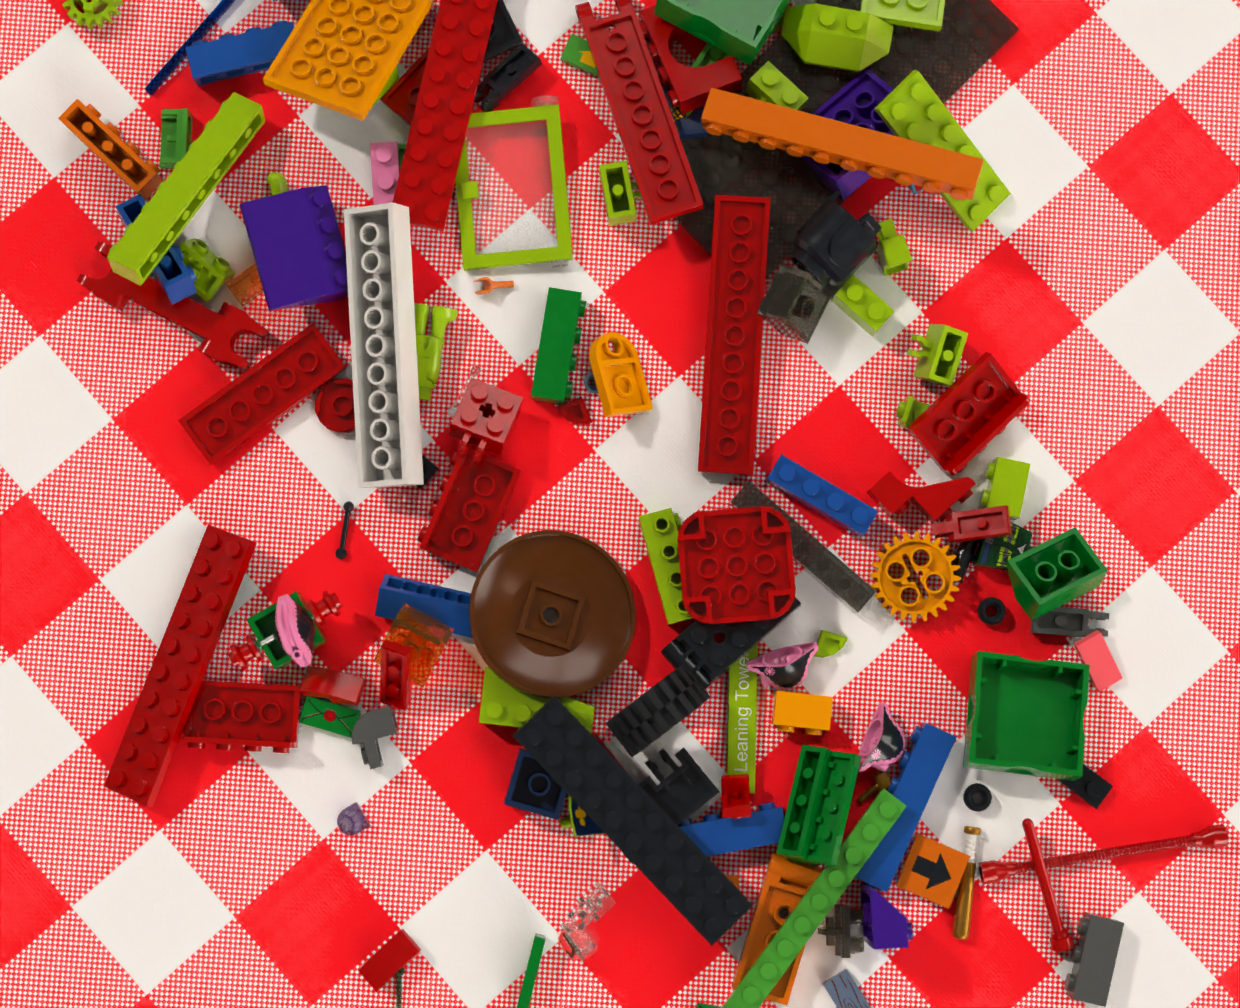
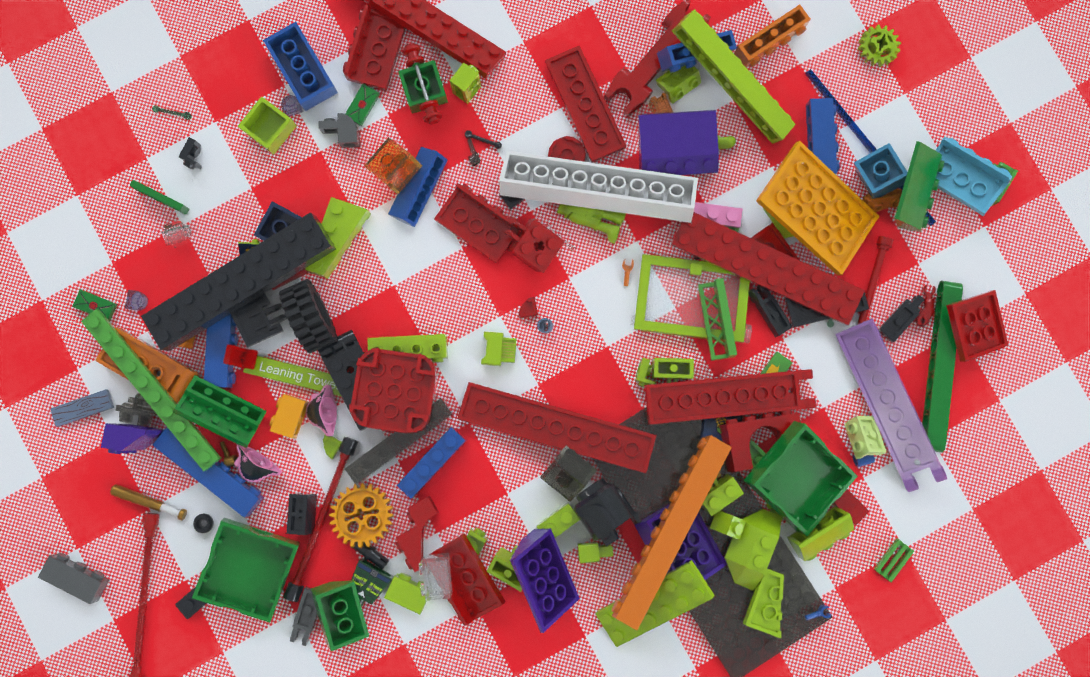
camera: 105 degrees right, 0 degrees up
bright green hinge [159,108,193,169] -> none
bright pink hat [272,594,315,667] -> none
red slope [299,666,366,706] -> none
red slope [358,929,421,992] -> none
red tile [380,639,412,711] -> none
reddish brown dish [469,530,636,698] -> none
green brick [531,287,587,404] -> none
clear plate [568,882,616,930] -> none
light orange plate [589,332,653,418] -> none
orange tile [896,833,971,909] -> none
red hinge [932,505,1012,542] -> none
black plate [977,597,1006,625] -> none
red piece [1022,818,1075,952] -> none
coral tile [1073,630,1123,692] -> none
none -> clear purple tile [125,290,148,311]
none -> black bracket [178,137,202,170]
none -> lime piece [238,96,297,155]
none -> blue brick [263,22,338,111]
none -> red hose [283,436,359,602]
none -> black hinge [286,493,317,535]
none -> clear piece [419,553,453,601]
none -> lime brick [449,62,481,104]
none -> clear smoke hand [467,139,481,166]
none -> lime piece [481,331,517,366]
none -> dark purple slope [510,528,580,633]
none -> lime bracket [634,358,656,388]
none -> bright green fence [698,278,737,361]
none -> lime brick [710,511,746,540]

